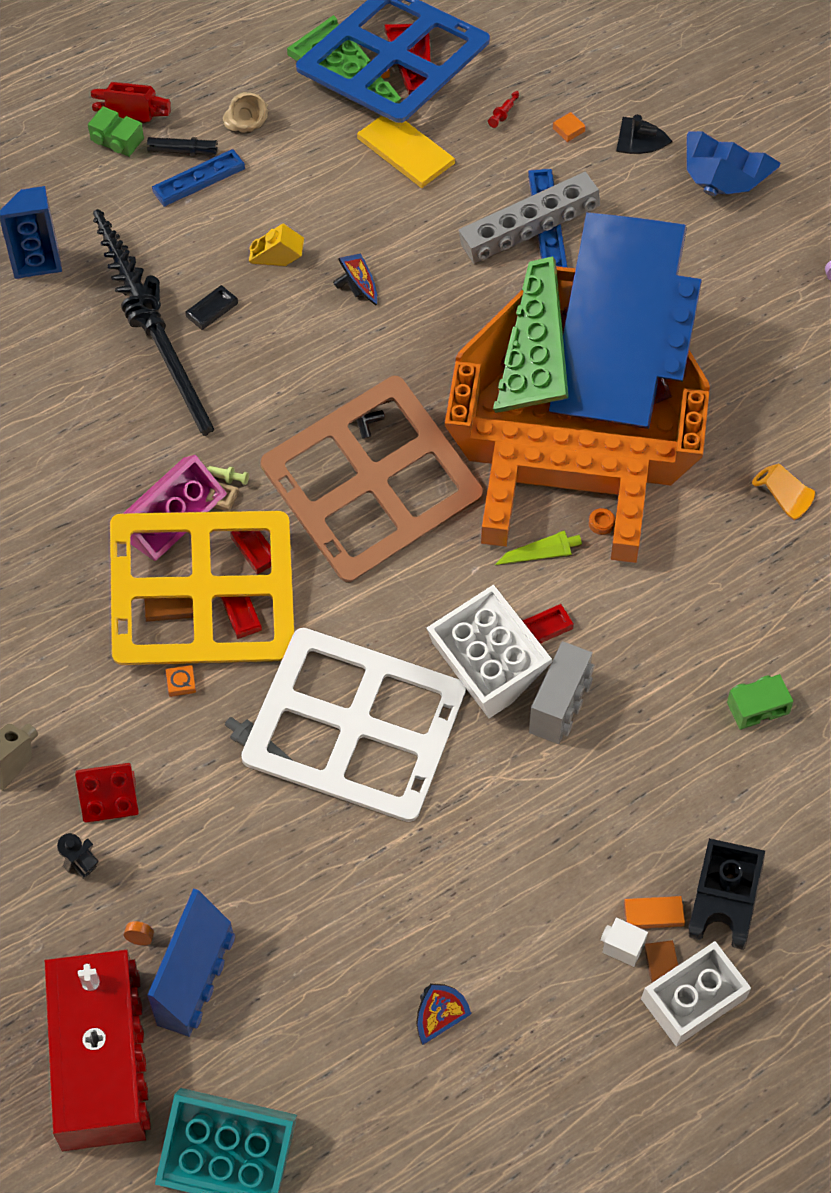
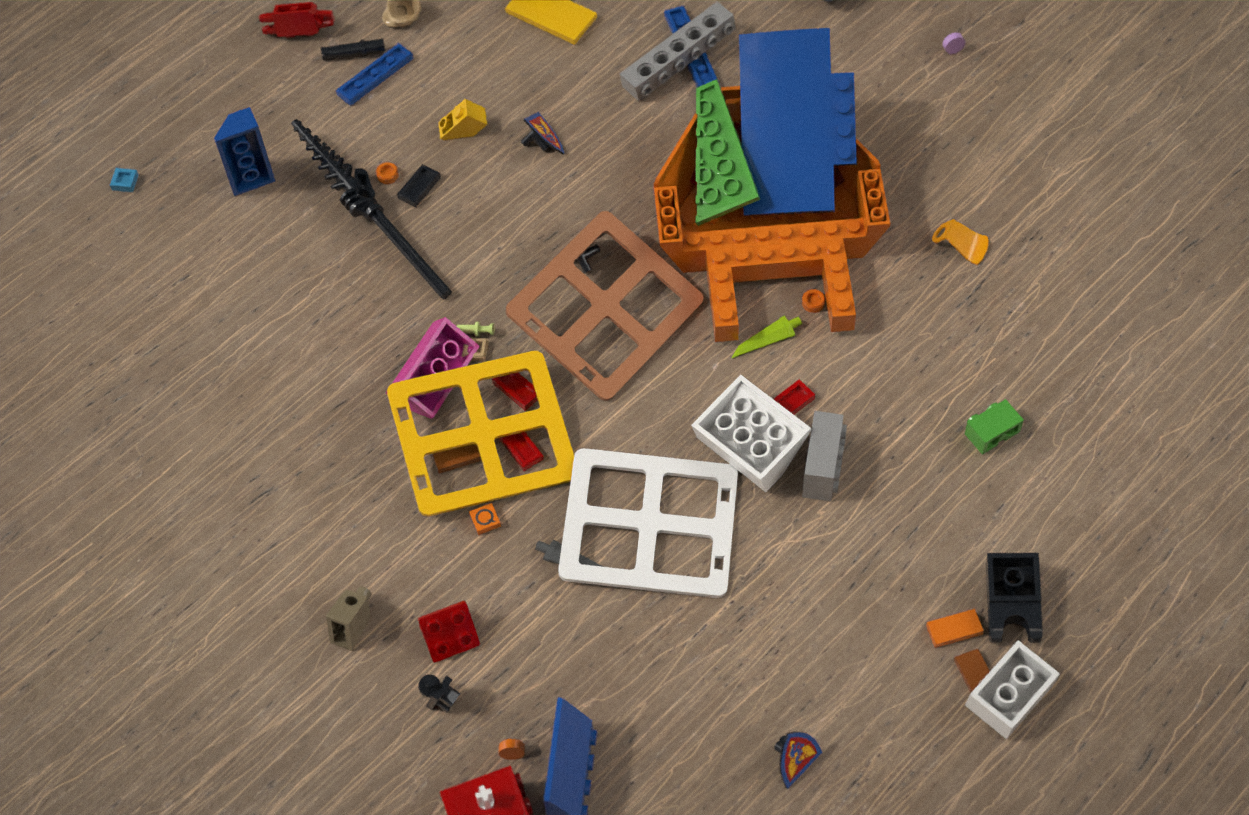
camera: 10 degrees left, 0 degrees up
bright green brick [88,106,144,157] -> none
white brick [600,918,648,967] -> none
none -> orange tile [376,162,399,184]

